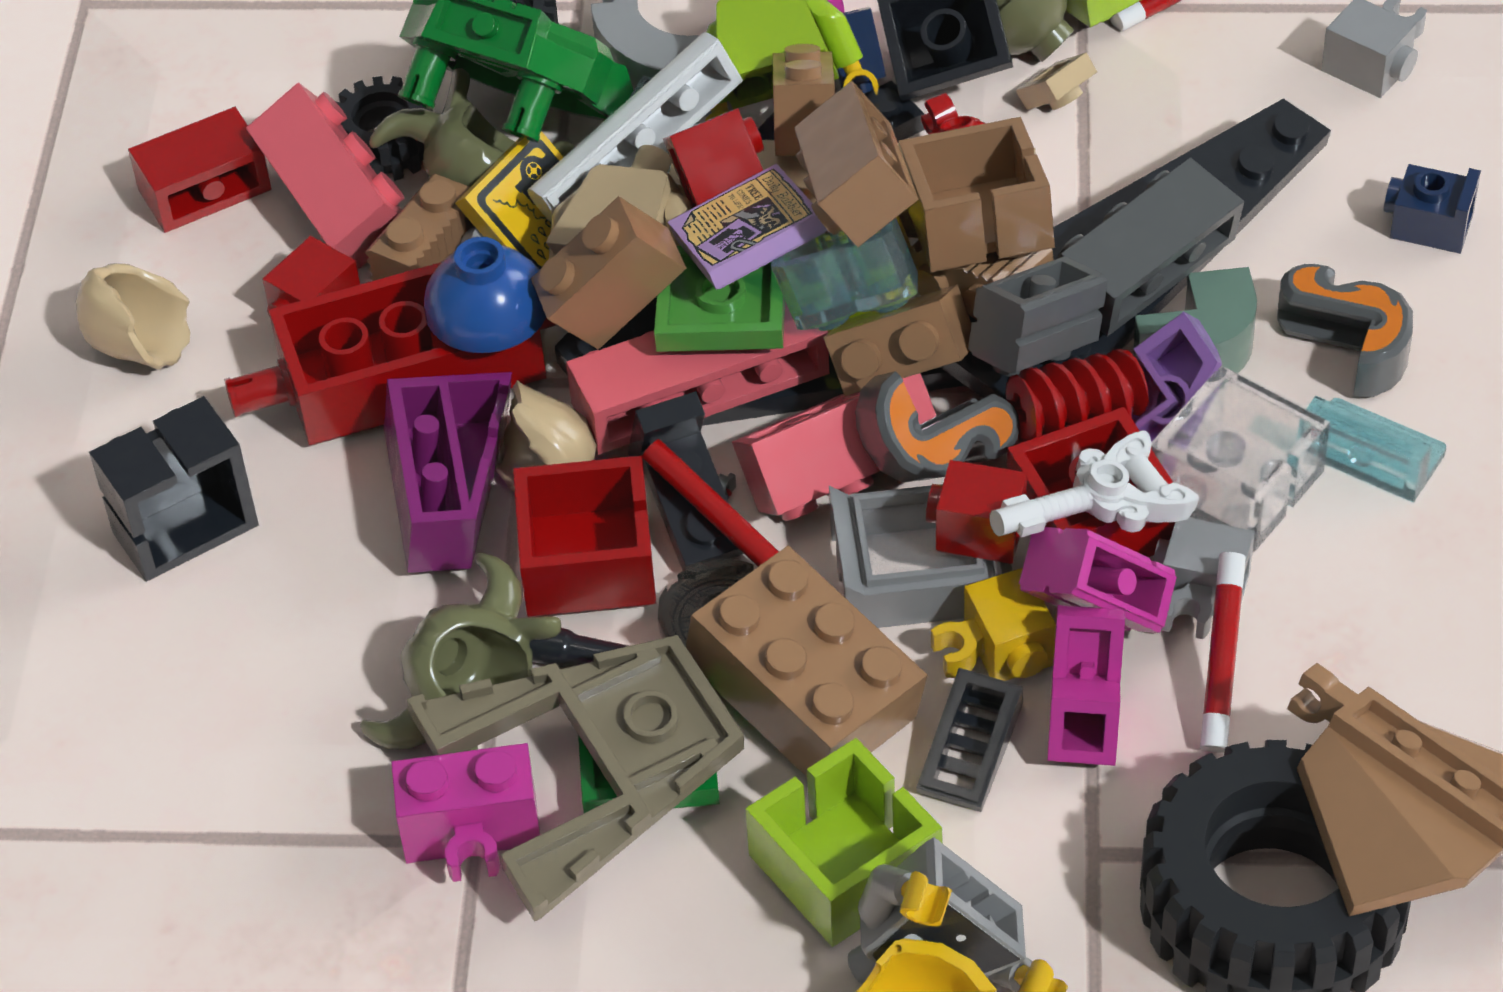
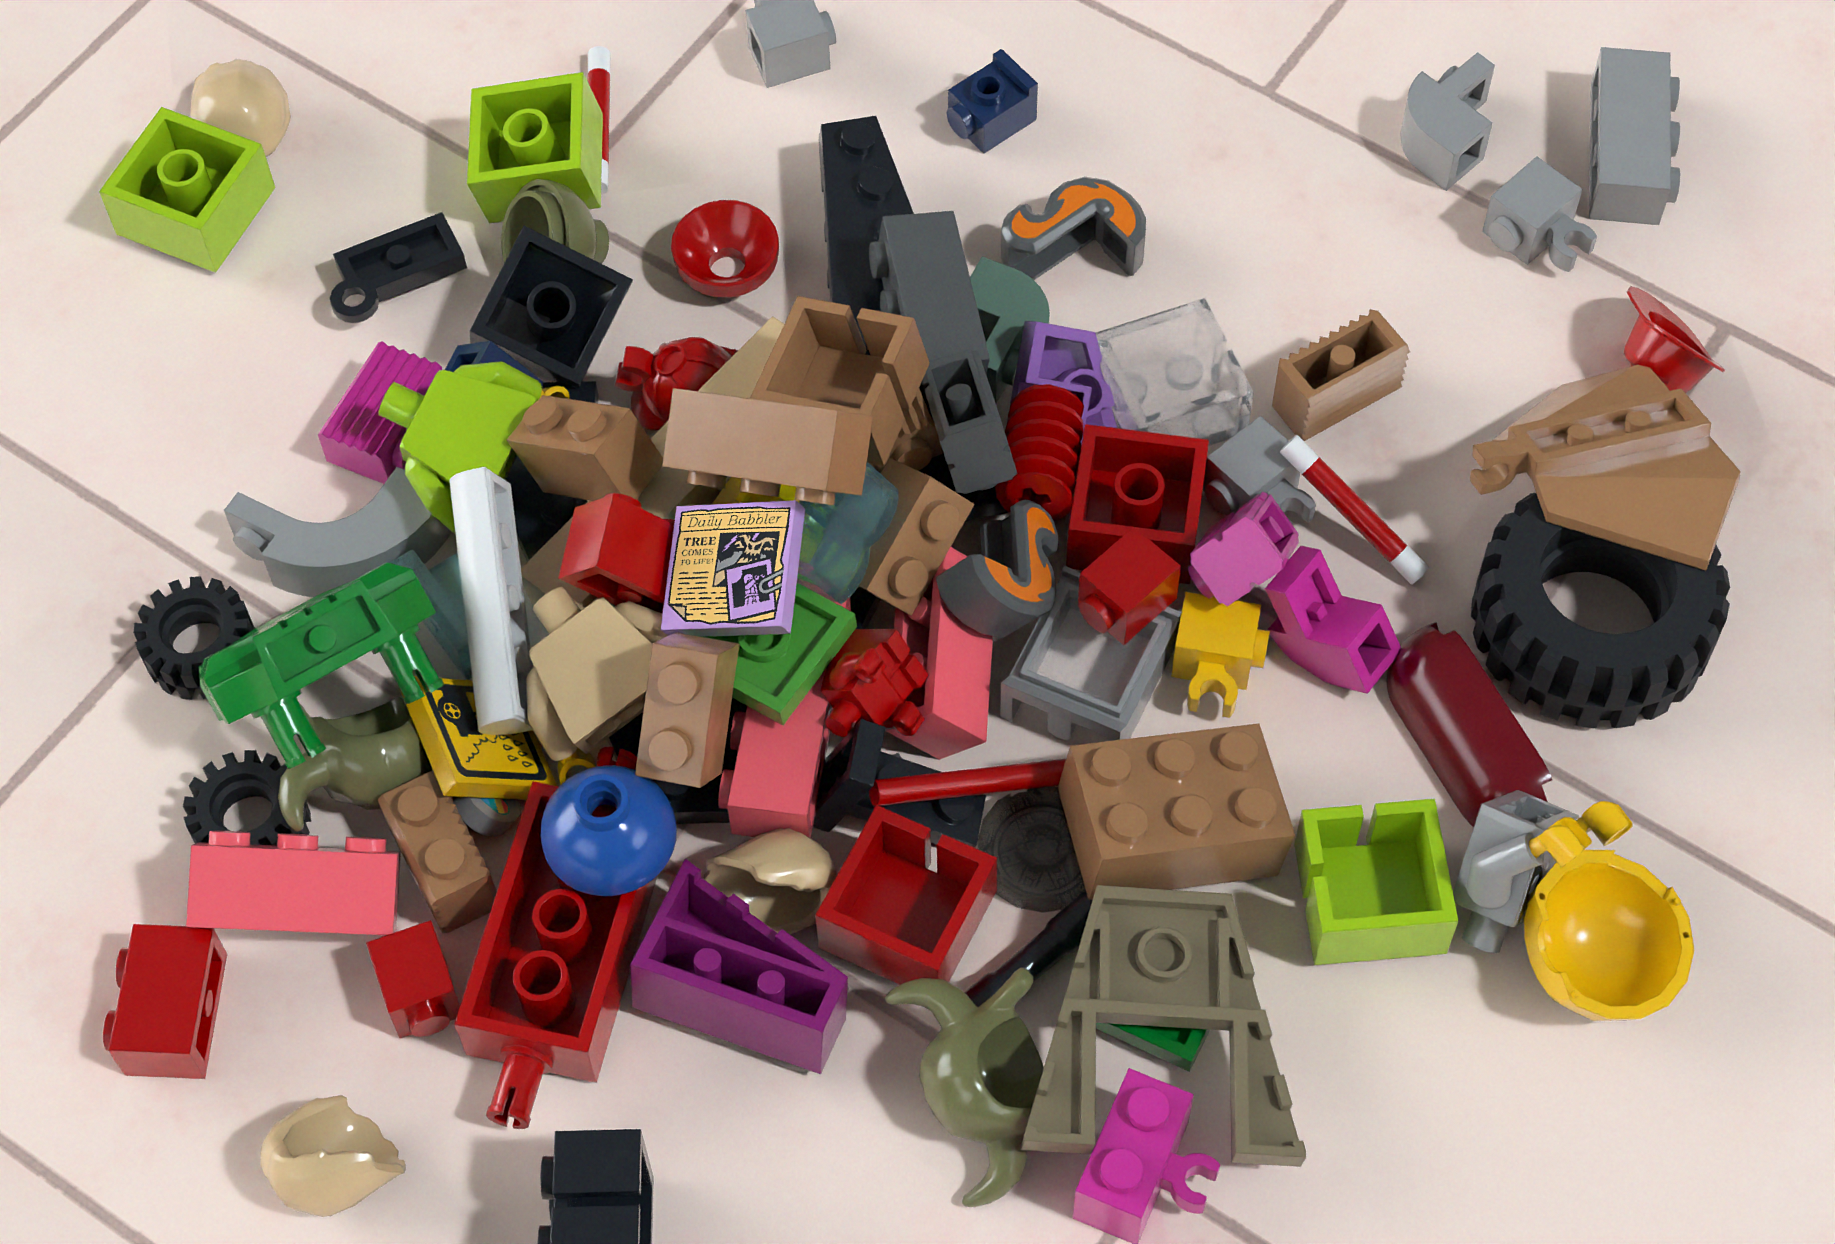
camera: 60 degrees left, 10 degrees up
black slope [916,668,1024,812] -> none
white piece [990,431,1199,537] -> none
tan plate [1016,52,1097,110] -> none
clear light blue panel [1299,396,1446,503] -> none
none -> red piece [671,200,779,297]
none -> red piece [820,629,929,737]
none -> medium nougat brick [1272,309,1410,441]
none -> dark red brick [1386,622,1552,827]

